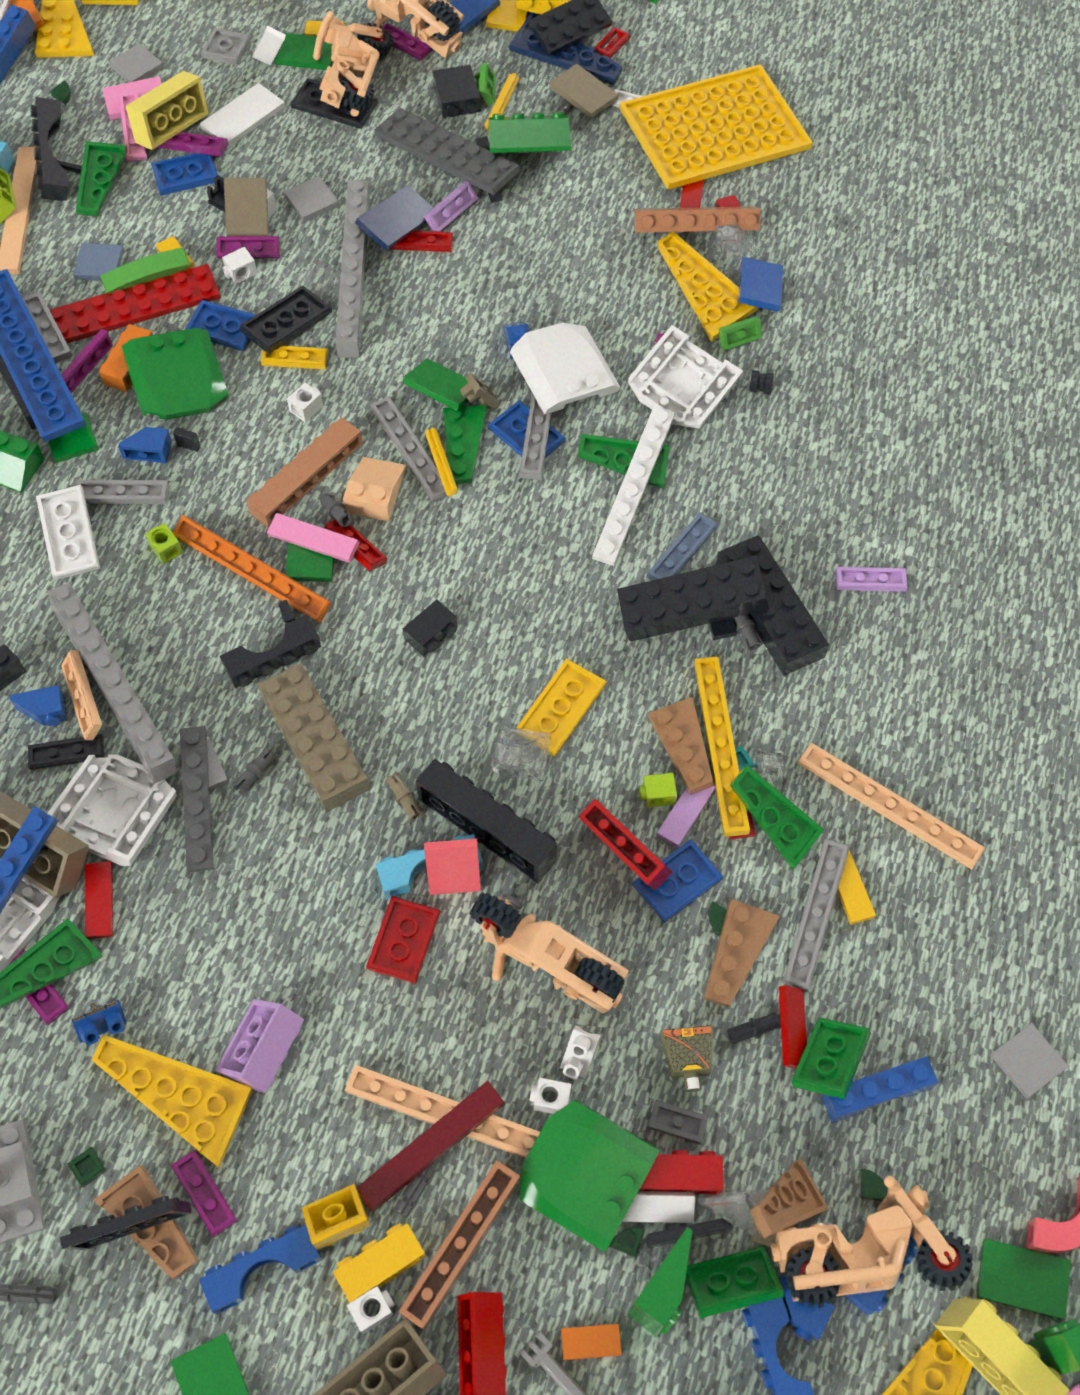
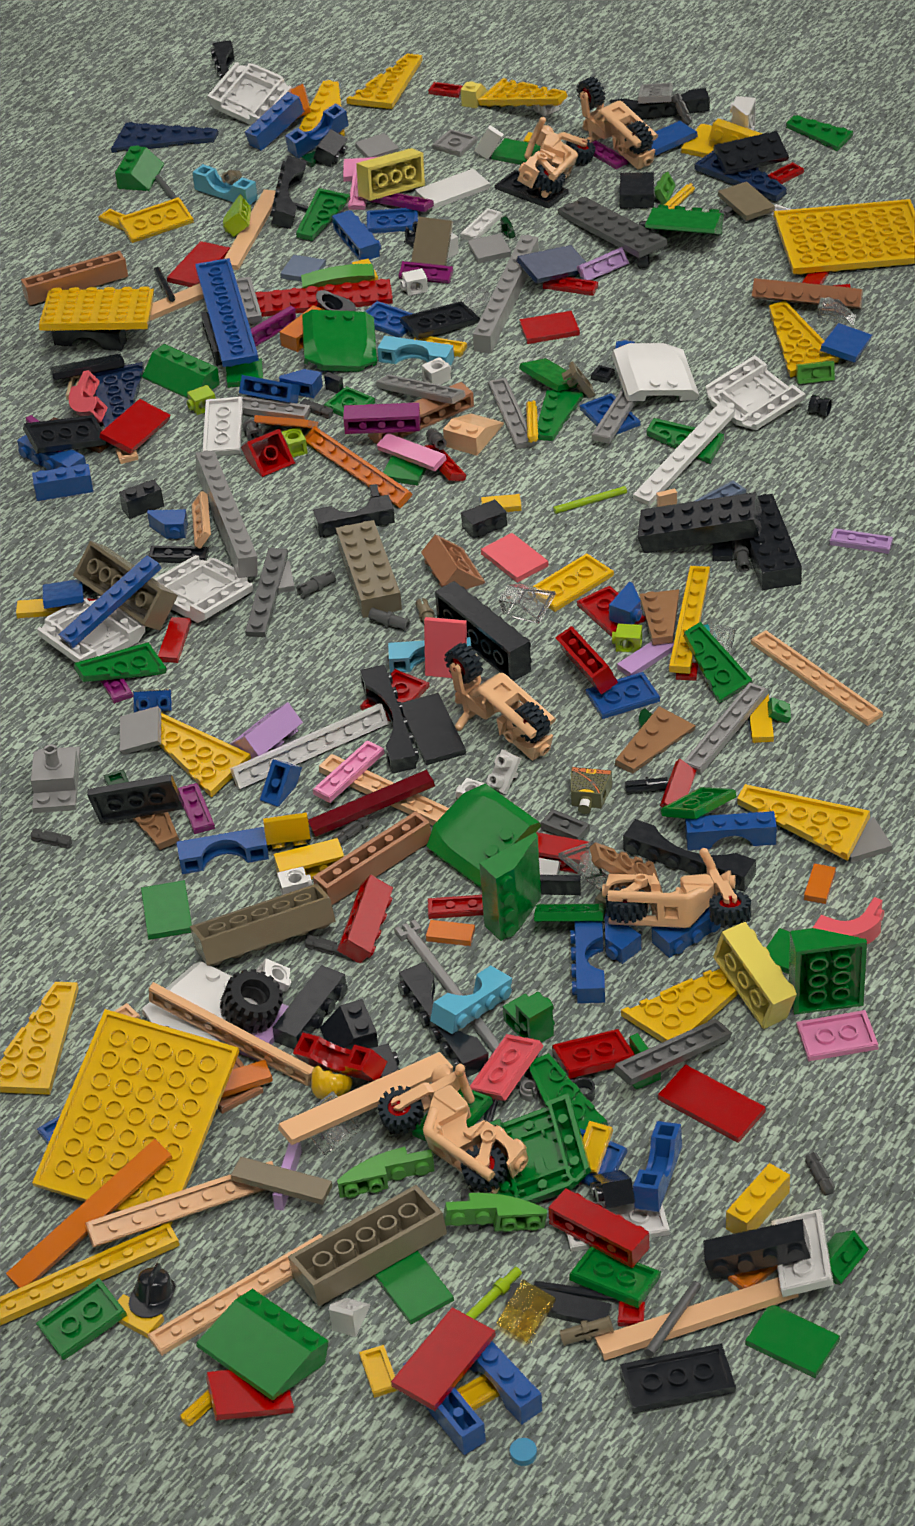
camera: 20 degrees right, 20 degrees down
none -> light grey tile [120,706,161,754]
none -> lime brick [187,385,216,415]
none -> white plate [230,704,389,789]
none -> blue brick [239,375,301,404]
none -> red slope [241,429,295,477]
none -> dark grey bush [242,419,263,441]
none -> orange tile [254,415,318,429]
none -> blue slope [260,759,302,807]
none -> blue arch [285,103,349,158]
none -> dark grey axle [300,399,333,419]
none -> black brick [313,130,348,167]
none -> bright pink tile [313,740,384,803]
none -> black piece [316,290,356,311]
none -> green tile [324,386,375,417]
none -> blue brick [332,210,381,260]
none -> magenta brick [343,402,421,434]
none -> black arch [360,665,419,774]
none -> dark grey pin [368,607,410,631]
none -> light grey tile [376,374,466,404]
none -> medium azure arch [377,336,454,366]
none -> black tile [401,693,466,765]
none -> nougat slope [421,534,485,589]
none -> red tile [427,895,483,919]
none -> white tile [460,208,502,240]
none -> yellow tile [481,494,522,512]
none -> coral tile [481,533,549,583]
none -> dark green tile [500,216,516,239]
none -> red tile [519,310,580,344]
none -> lime bar [553,486,627,514]
none -> red tile [577,585,645,637]
none -> black tile [590,365,615,383]
none -> blue slope [609,582,642,625]
none -> black arch [623,819,756,892]
none -> light nougat tile [656,488,677,507]
none -> yellow wing [737,784,870,861]
none -> green plate [767,697,791,723]
none -> orange tile [804,863,836,904]

